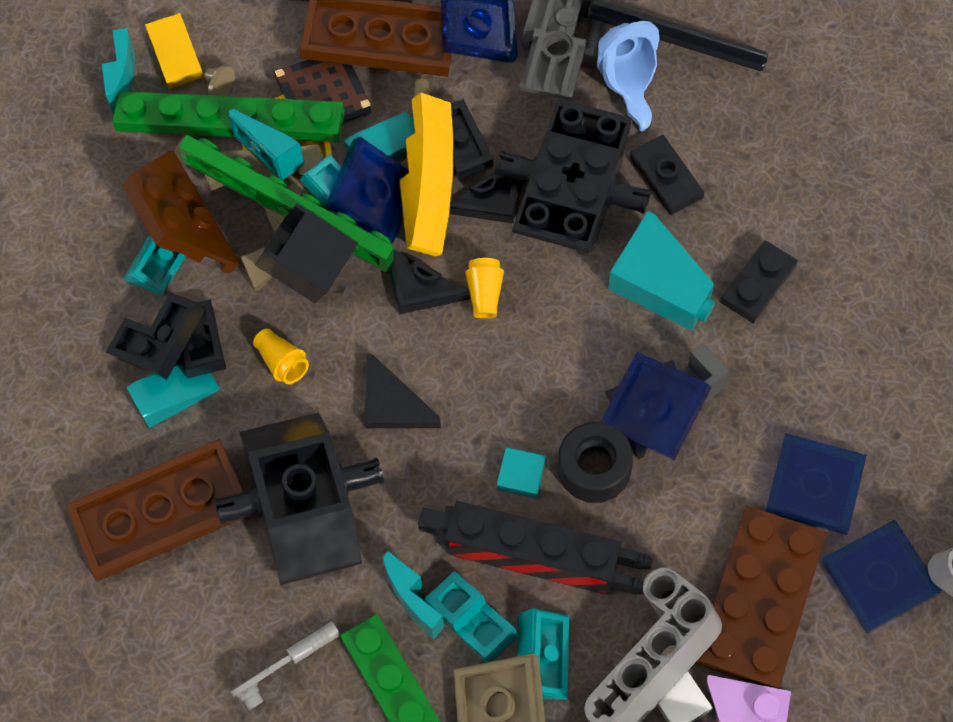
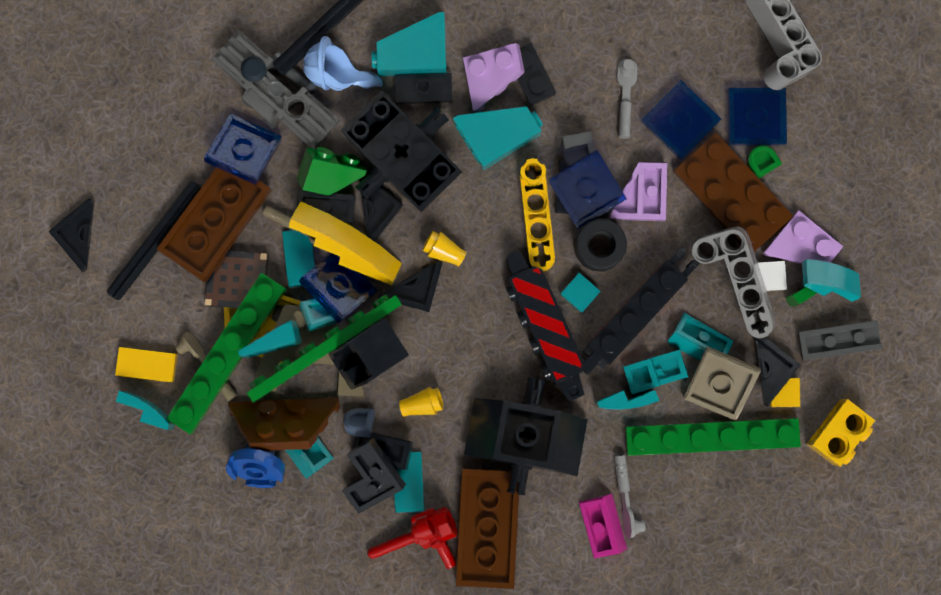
camera: 65 degrees left, 20 degrees up
black tile [365,355,441,429] -> none
none -> blue tile [226,444,285,488]
none -> green slope [297,147,366,196]
none -> sand blue tile [344,408,375,438]
none -> red piece [367,507,458,569]
none -> teal slope [371,12,446,76]
none -> lavender wing [463,43,525,112]
none -> black hinge [505,251,585,402]
none -> yellow beam [519,158,555,272]
none -> dark pink slope [579,493,627,558]
none -> lavender wing [610,162,667,221]
none -> light grey piece [617,59,638,139]
none -> green tile [747,145,782,178]

